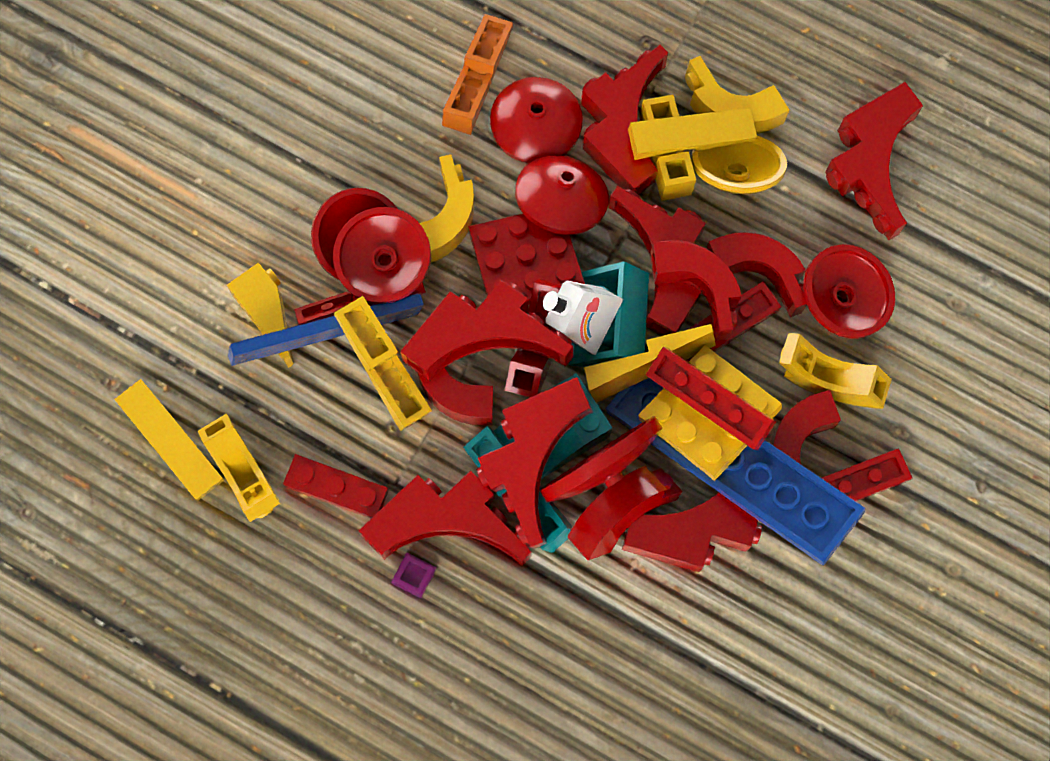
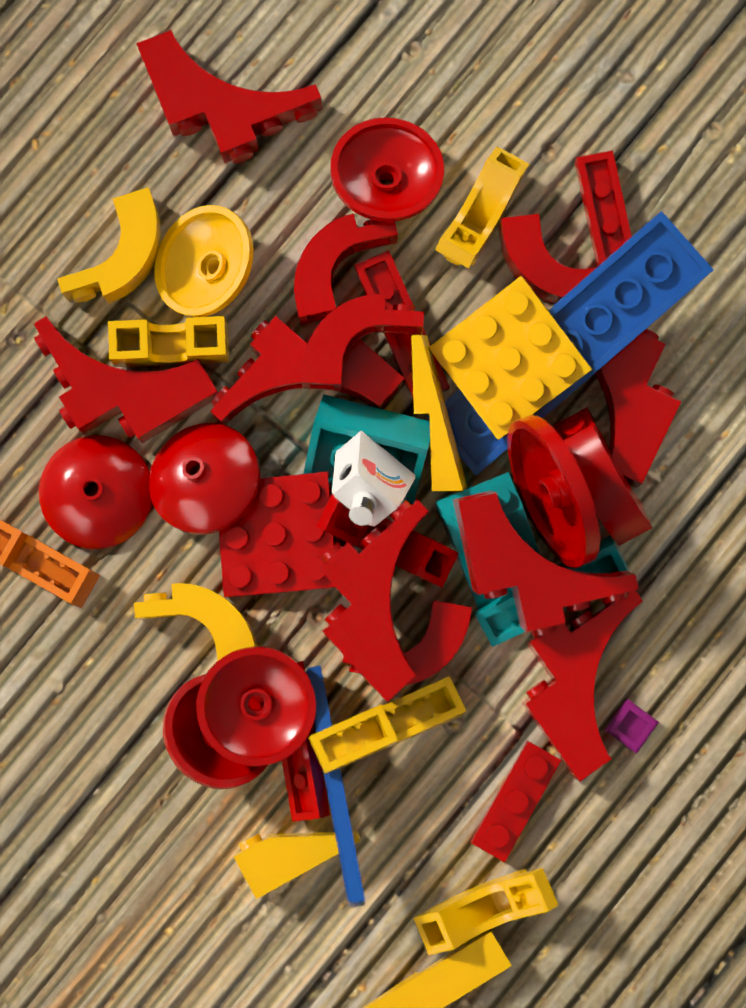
camera: 80 degrees left, 10 degrees up
yellow slope [628,107,757,160] -> none
red plate [646,347,777,450] -> none

